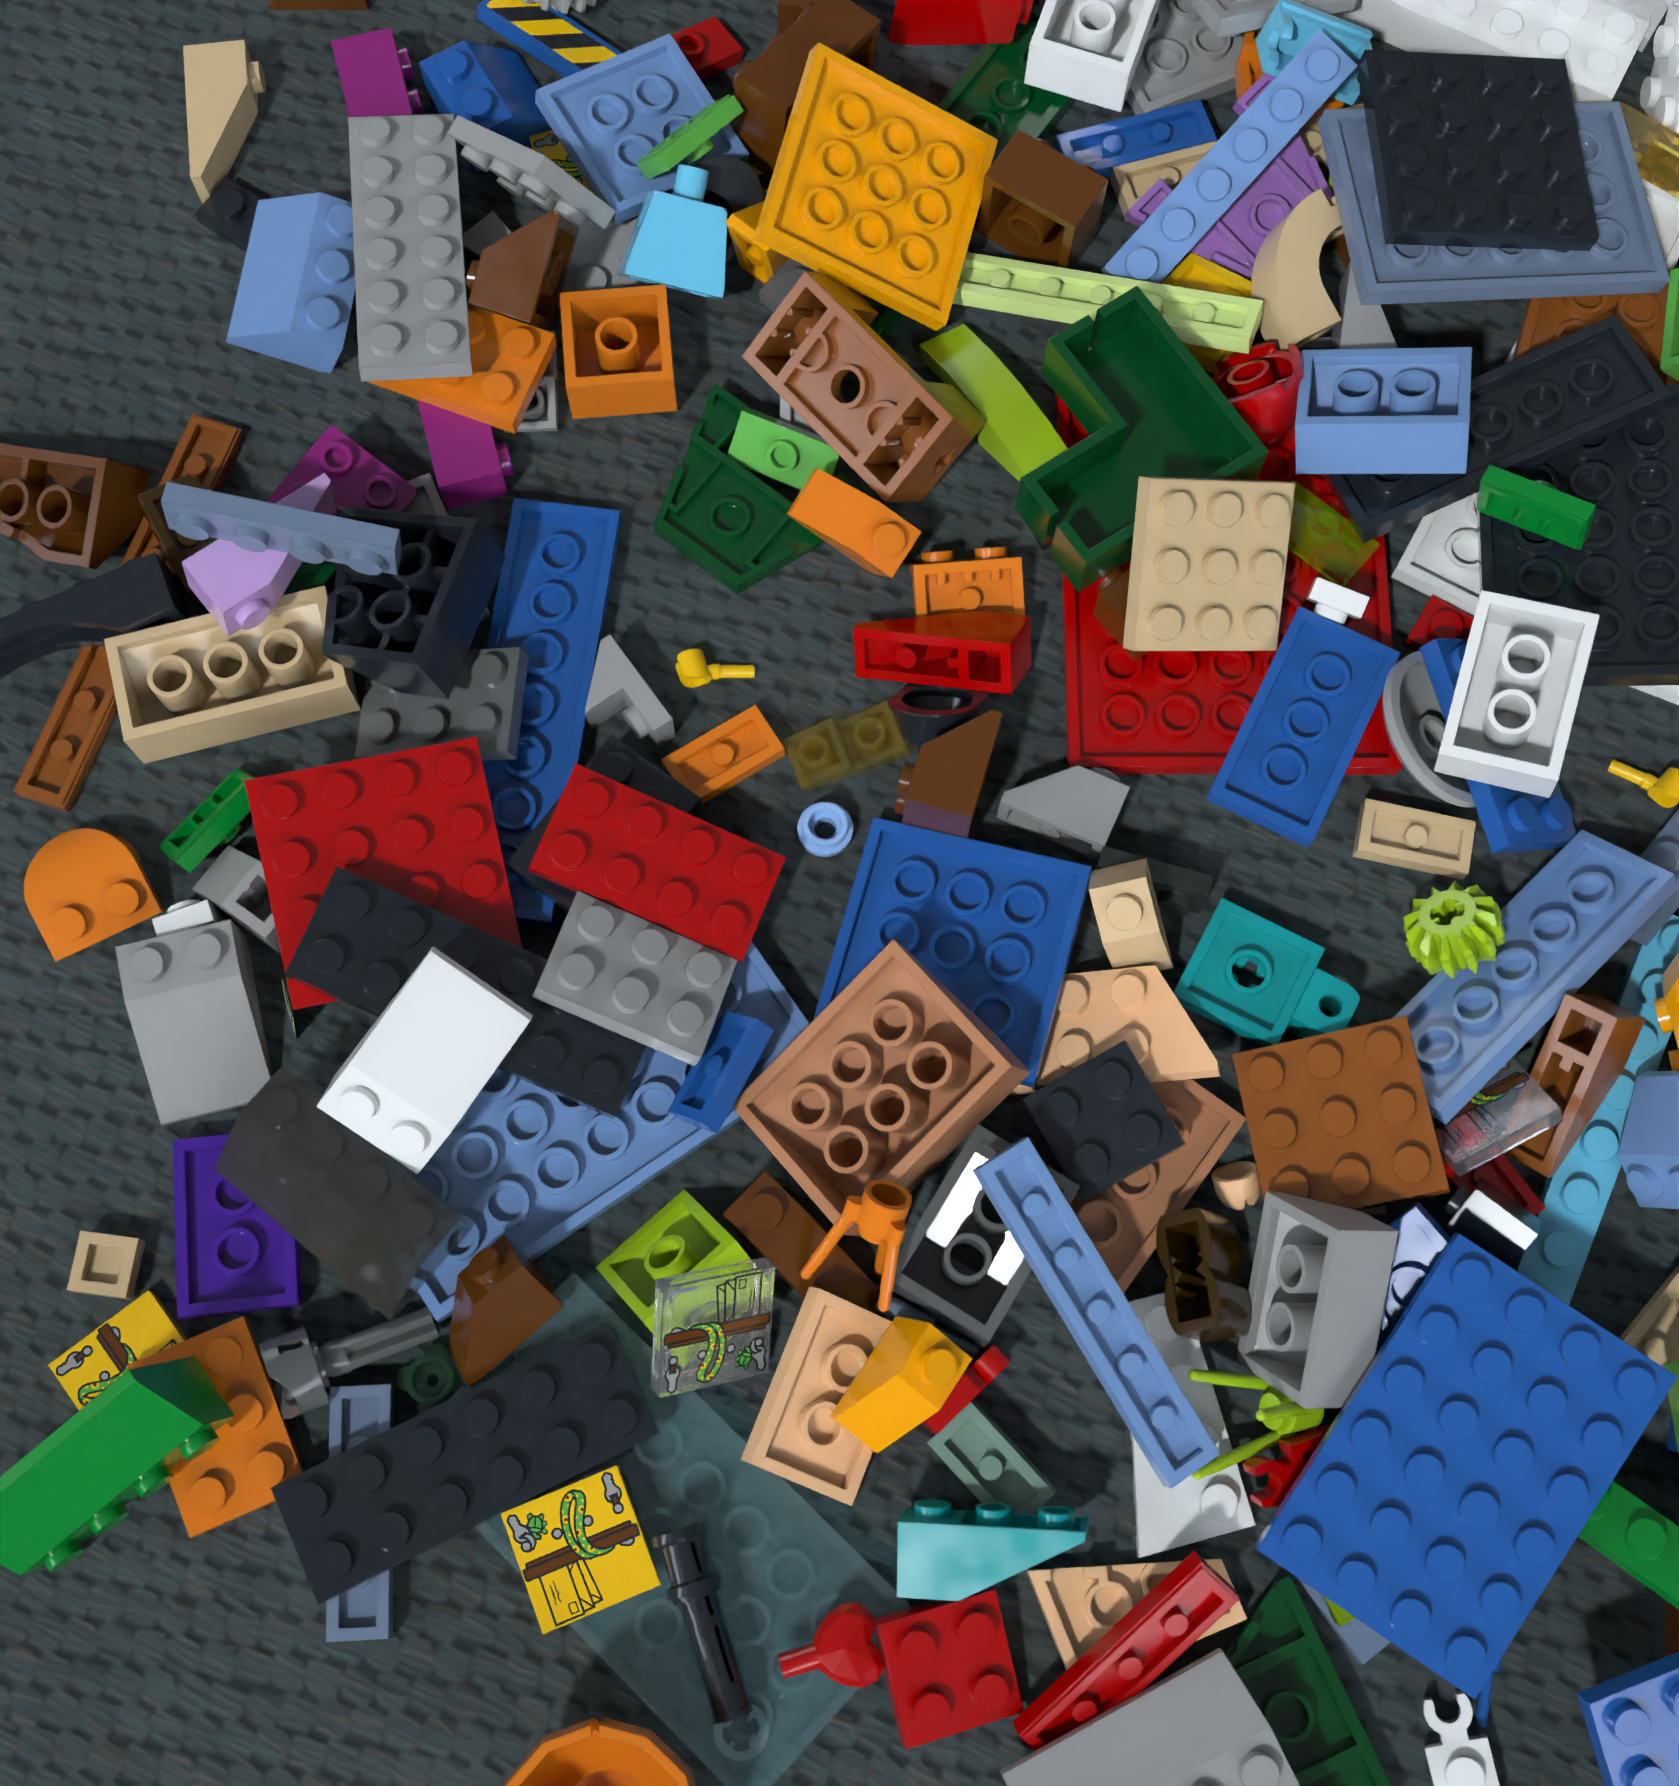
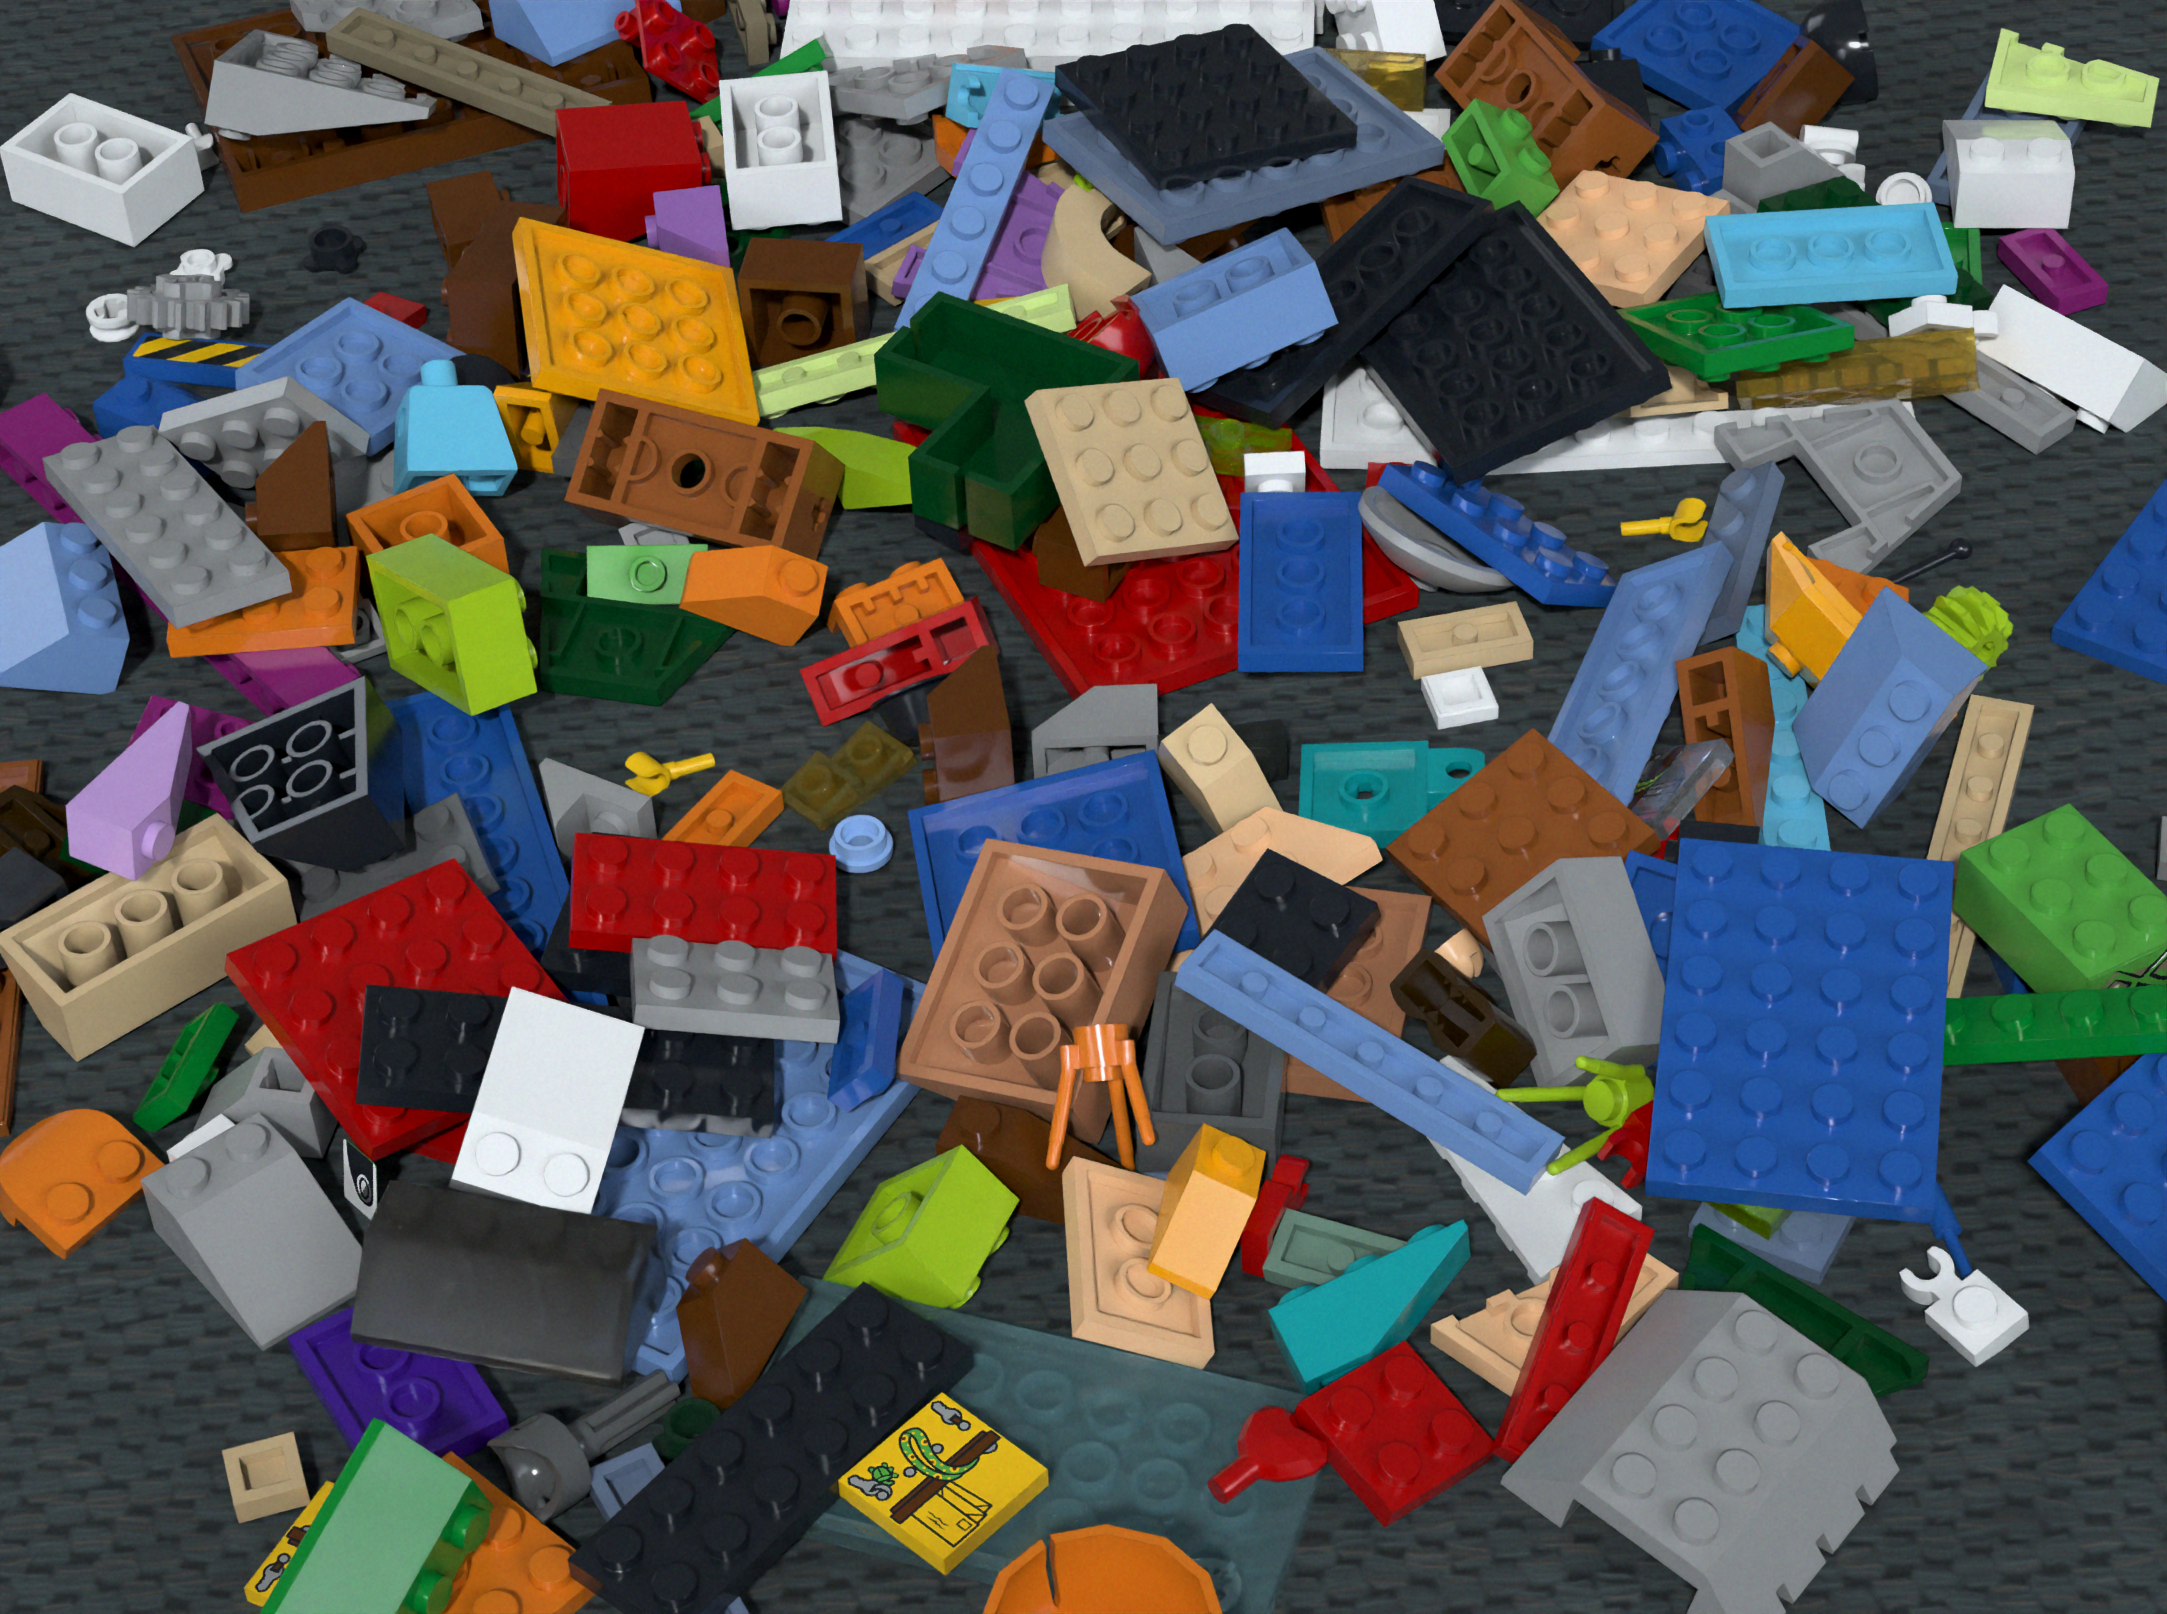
camera: 20 degrees left, 30 degrees down
sand blue plate [161,482,402,575] -> none
bright green plate [637,94,744,180] -> none
clear tile [651,1257,775,1398] -> none
black pin [651,1520,753,1724] -> none
lime gear [1403,881,1505,980] -> none
white brick [1434,590,1600,798] -> none
green plate [1476,465,1596,550] -> none
none -> lime brick [366,533,538,716]
none -> medium lavender slope [645,185,730,268]
none -> white tile [1421,666,1499,730]

